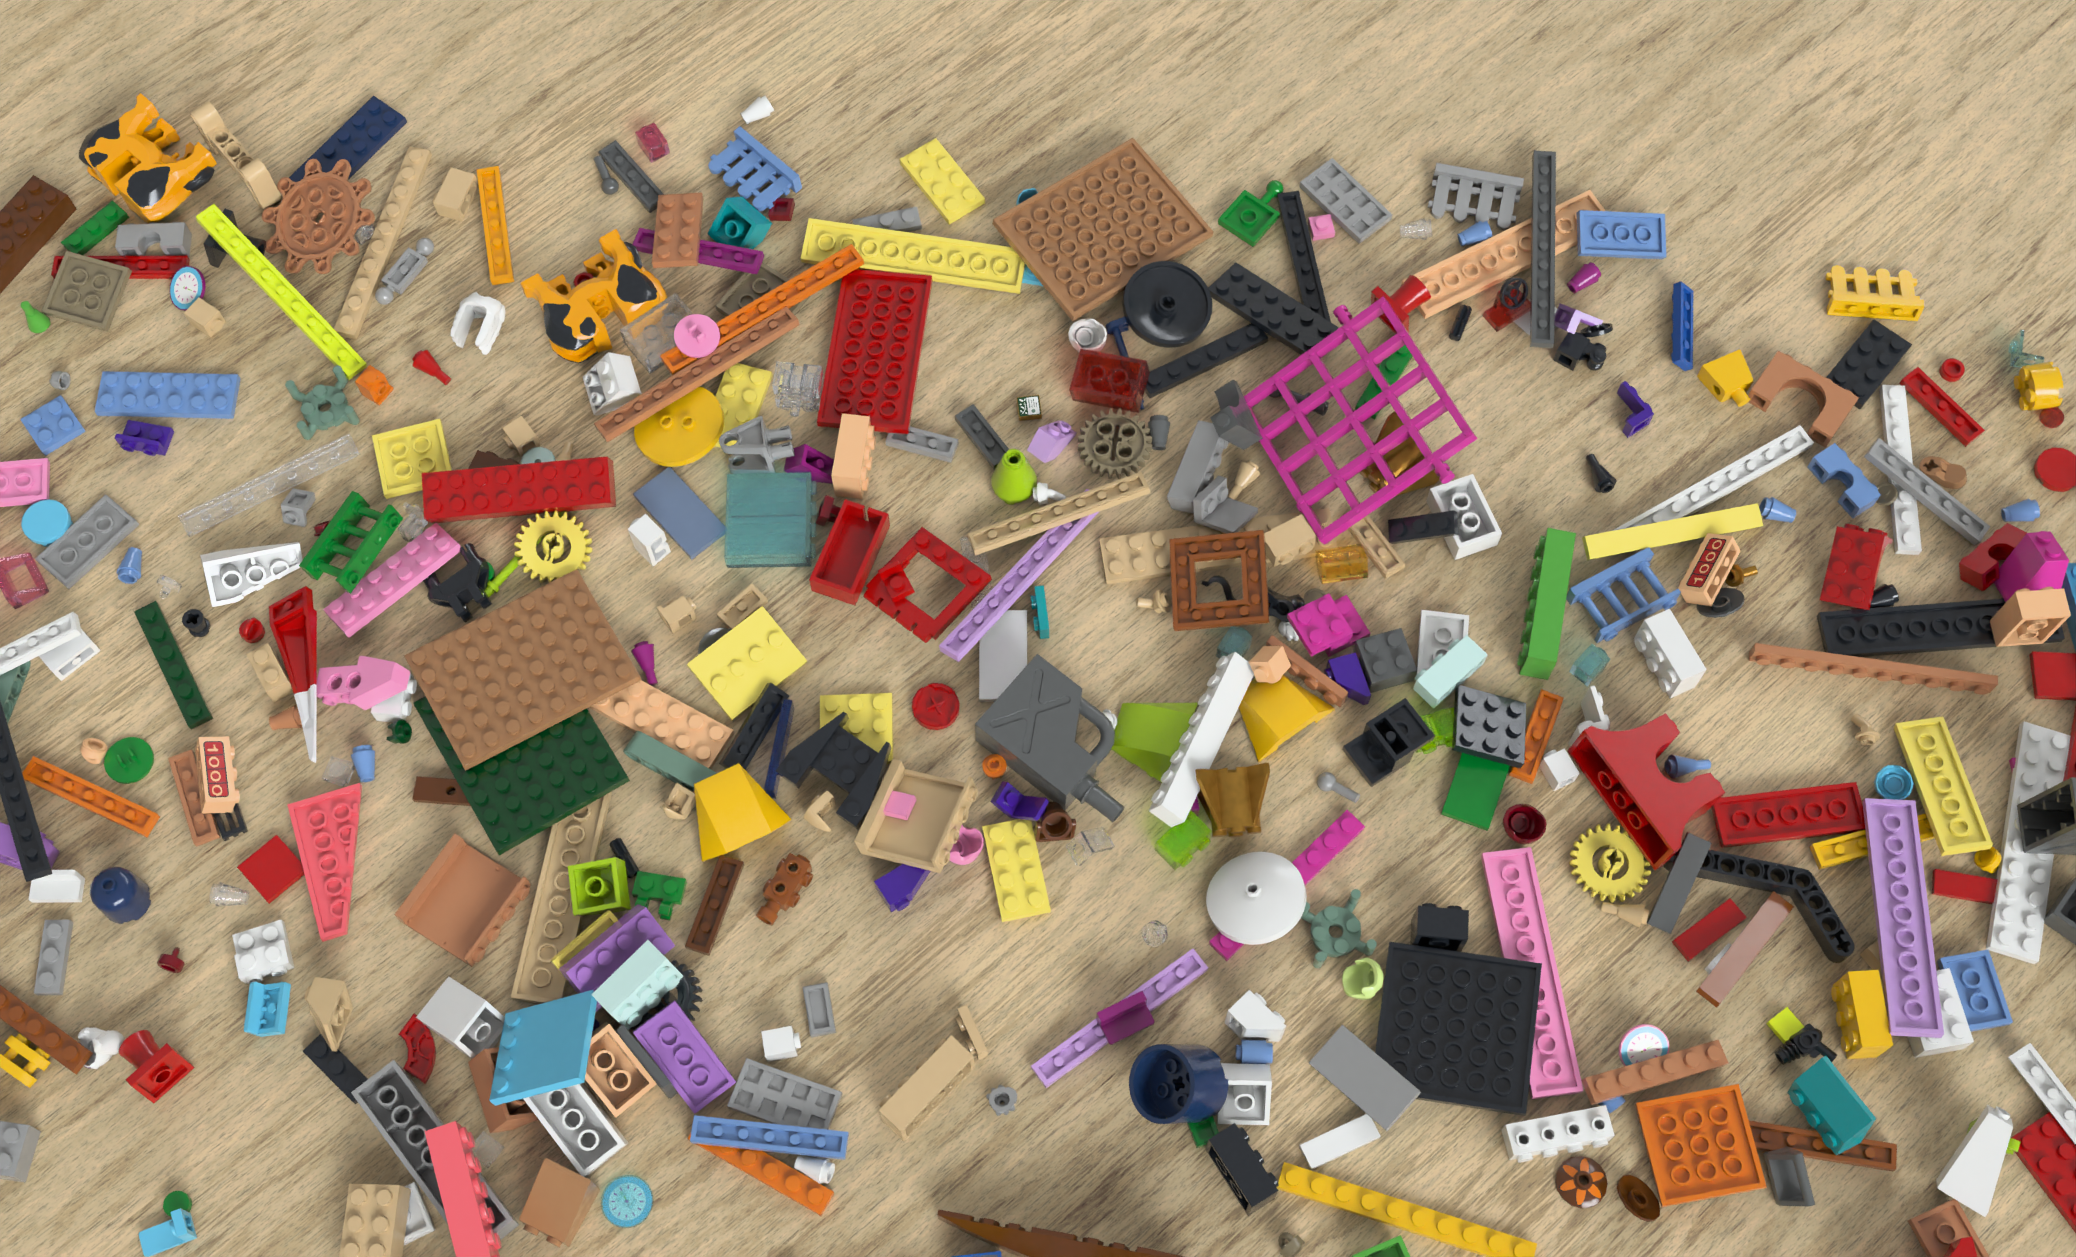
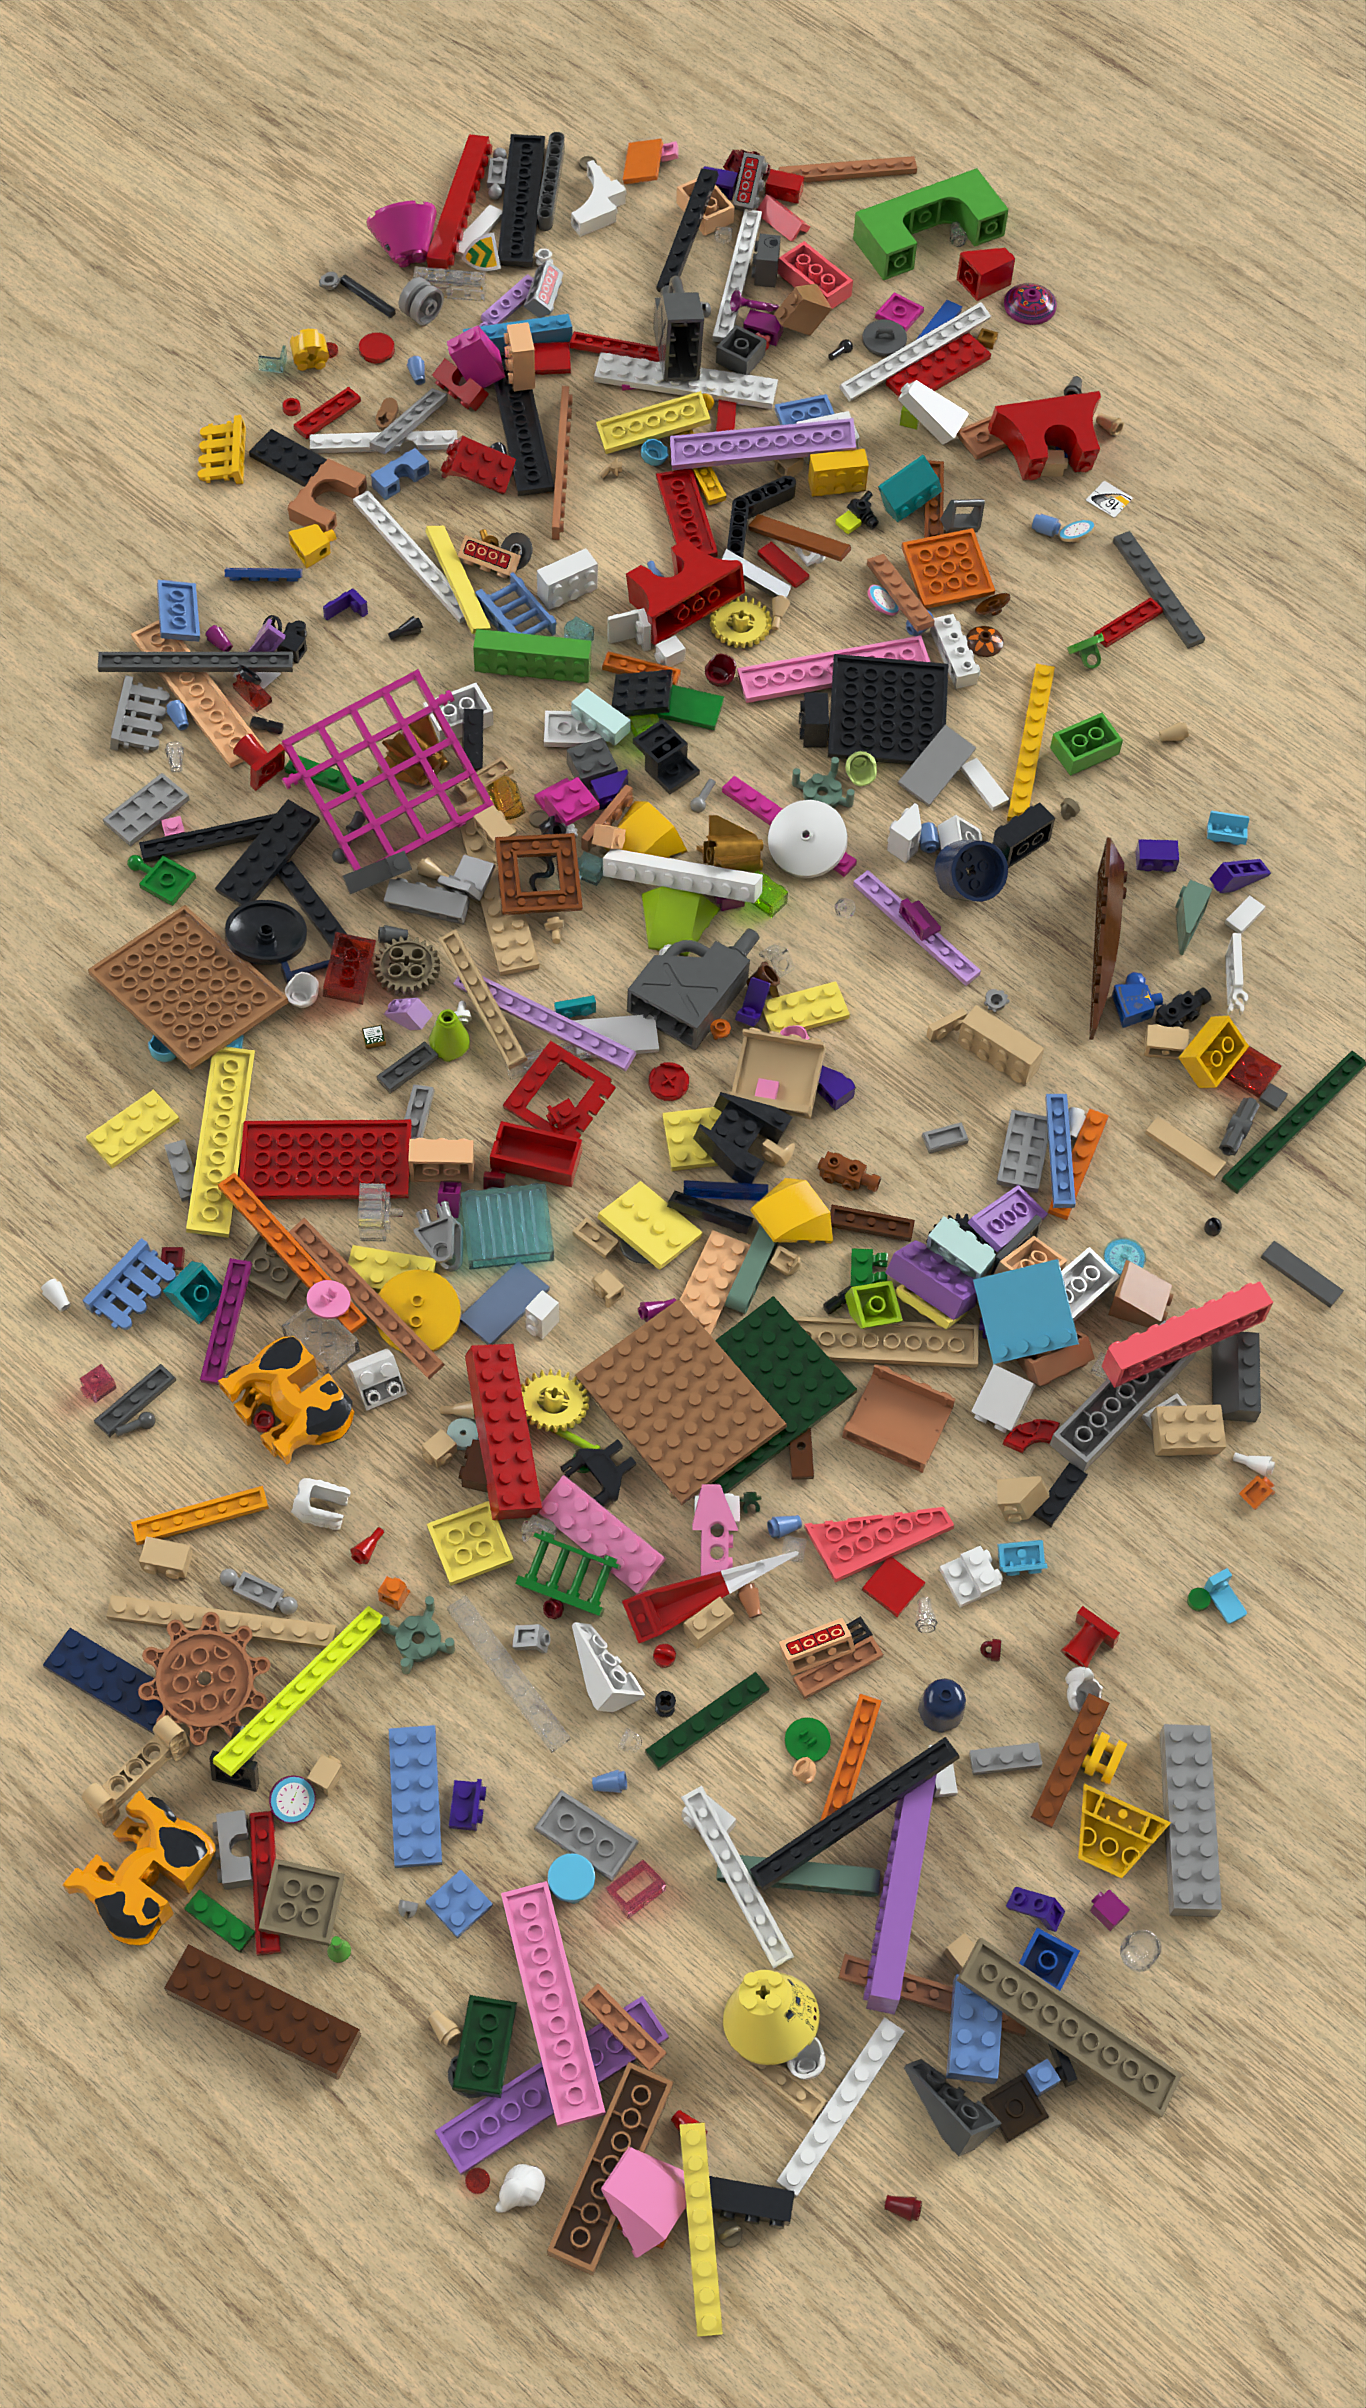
camera: 100 degrees left, 5 degrees down
nougat plate [652,192,704,268] -> none
white brick [761,1026,801,1062] -> none
medium blue cone [1759,497,1796,523] -> none

